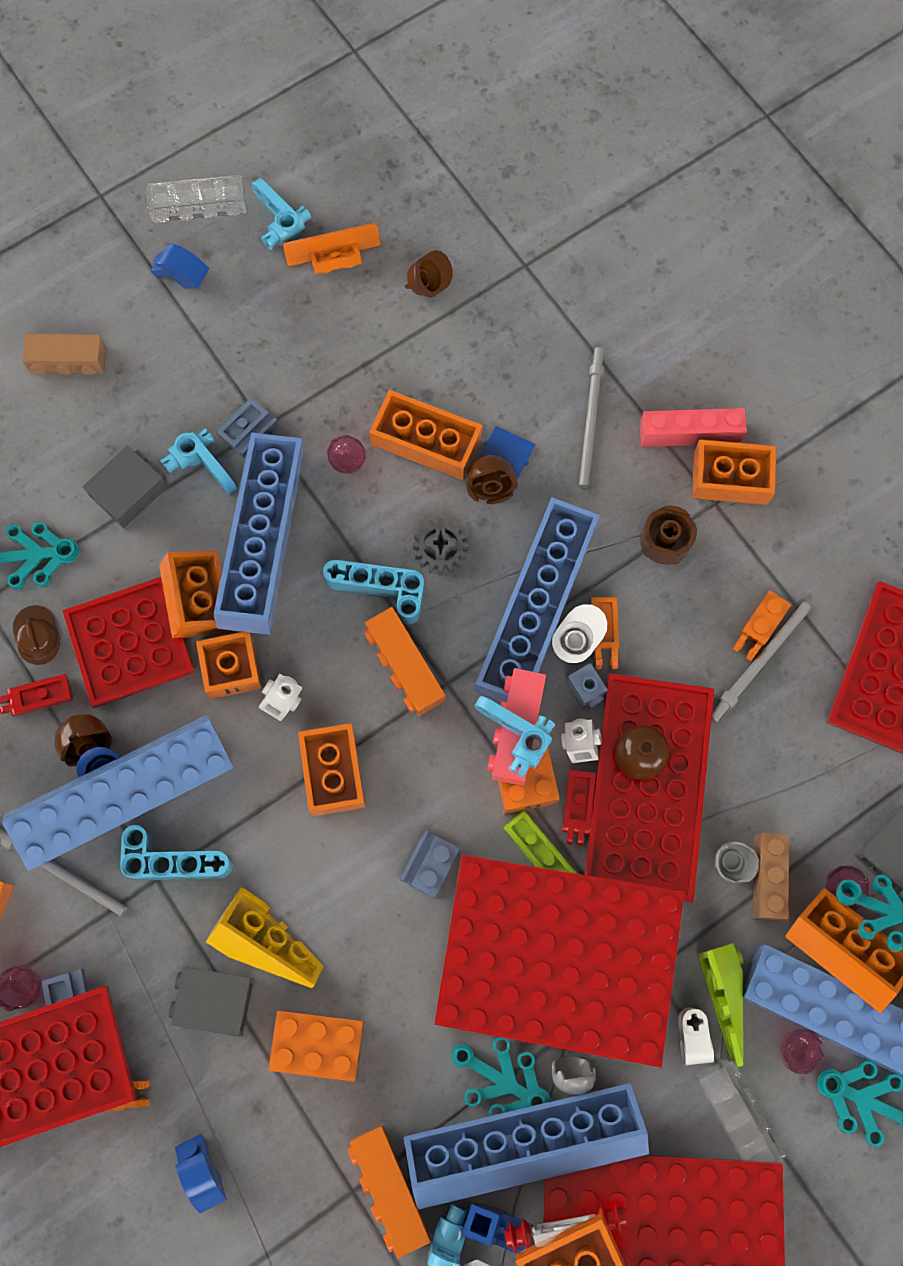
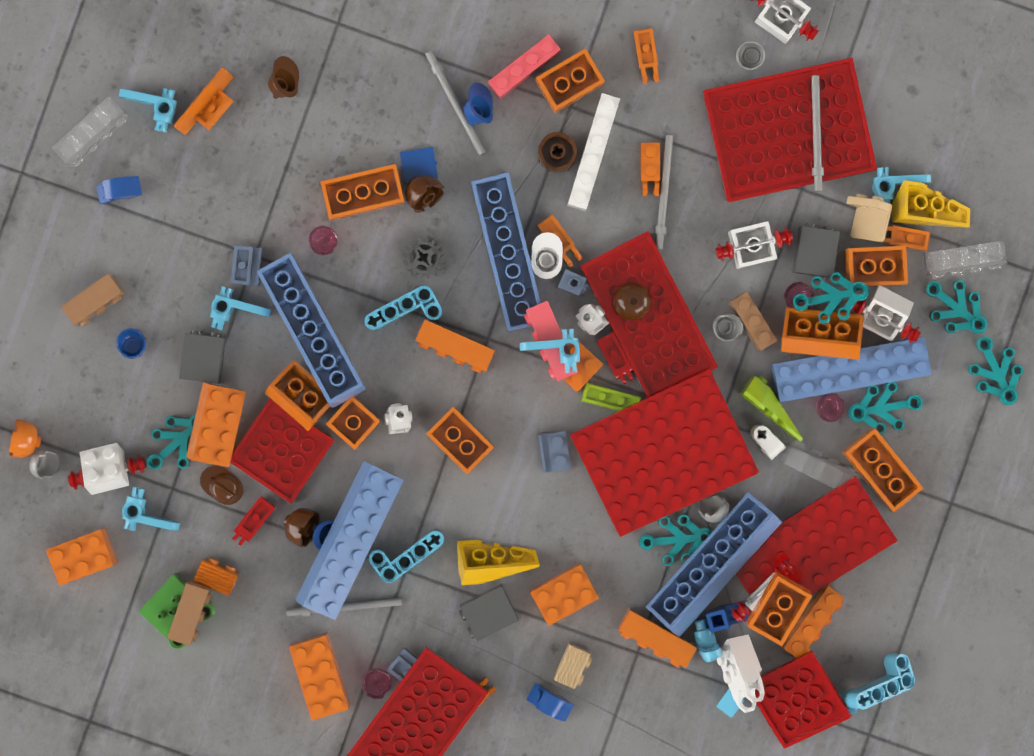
camera: 30 degrees left, 15 degrees up
none -> blue hair [116,328,146,359]
none -> orange brick [186,382,246,467]
none -> blue piece [463,82,493,126]
none -> tan brick [553,643,592,689]
none -> white brick [567,93,620,211]
none -> orange hinge [633,28,659,84]
none -> white brick [715,221,793,269]
none -> orange brick [841,428,924,512]

